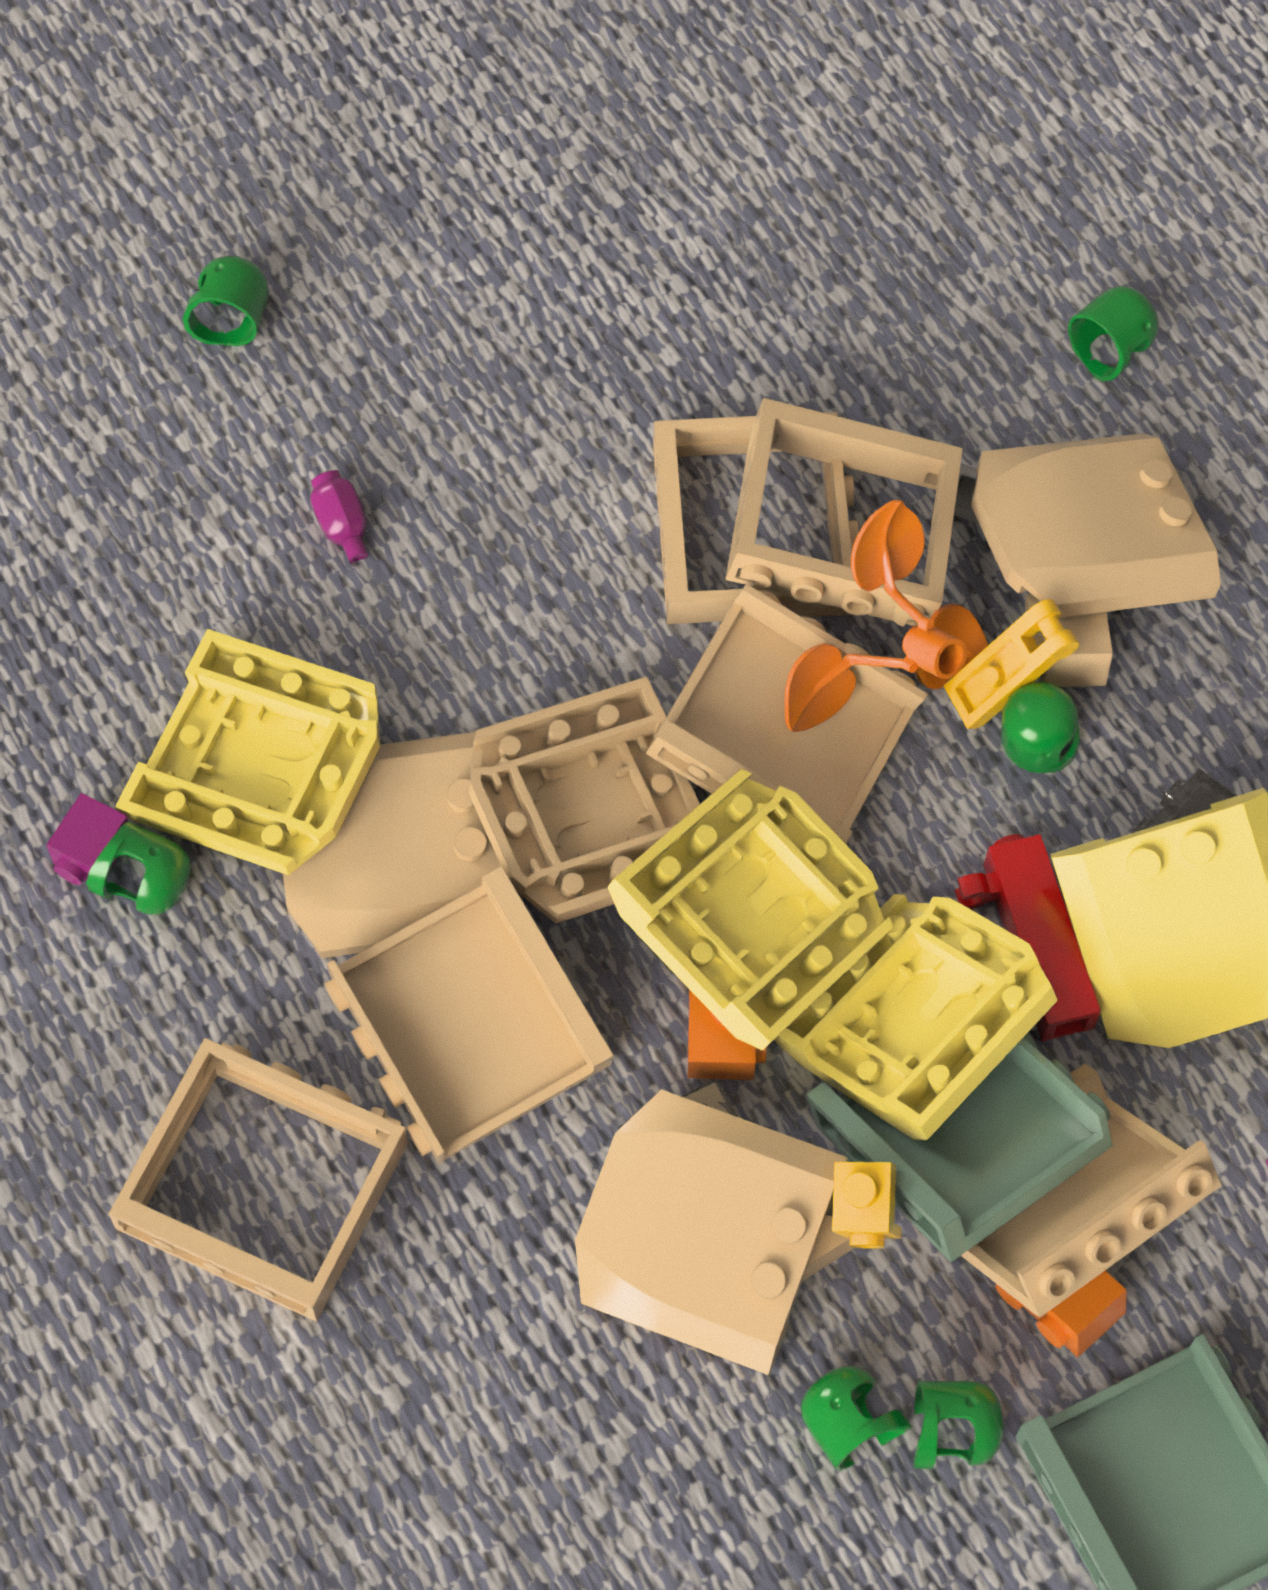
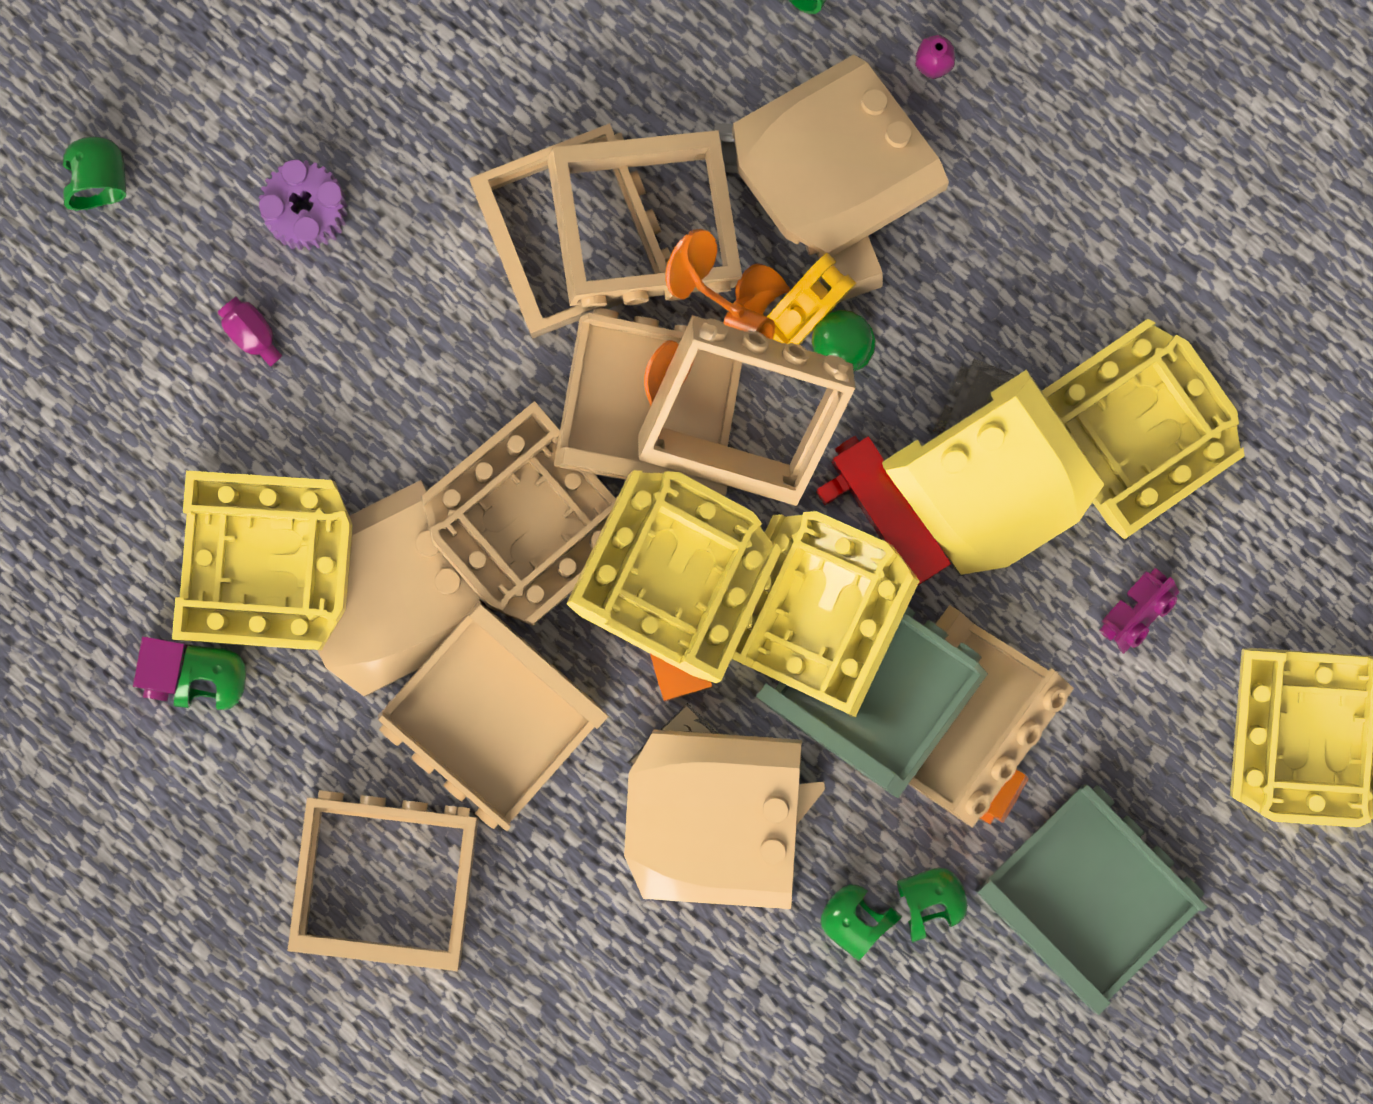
camera: 20 degrees left, 20 degrees up
yellow bracket [832,1162,901,1249] -> none
none -> medium lavender brick [259,160,347,251]
none -> tan window [638,315,855,506]
none -> magenta plant [915,34,956,80]

